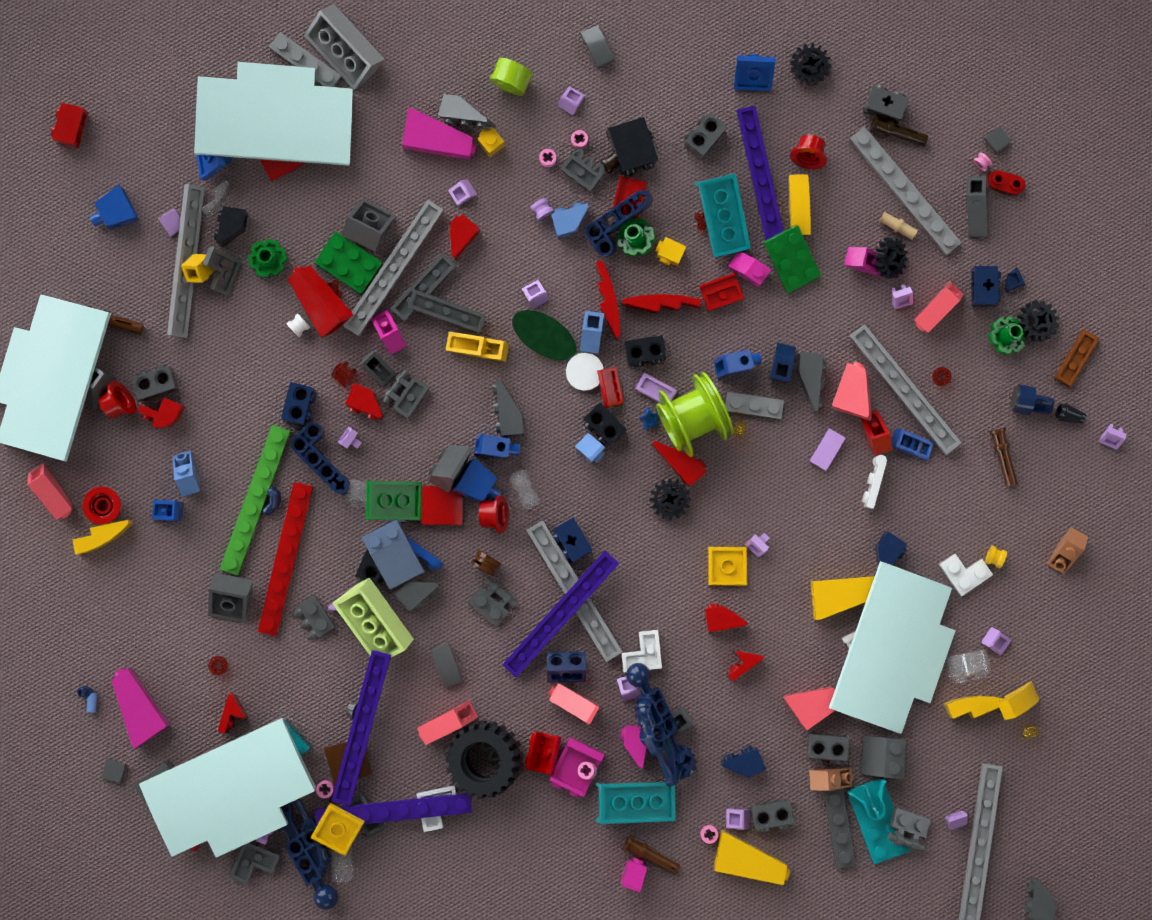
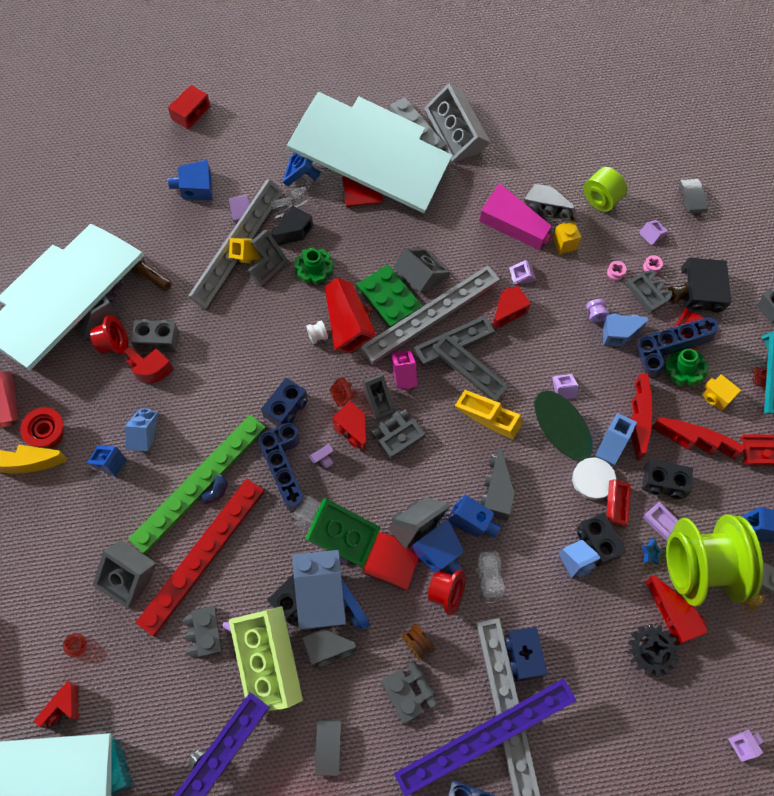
camera: 25 degrees right, 20 degrees down
yellow tile [708,547,747,585] -> none

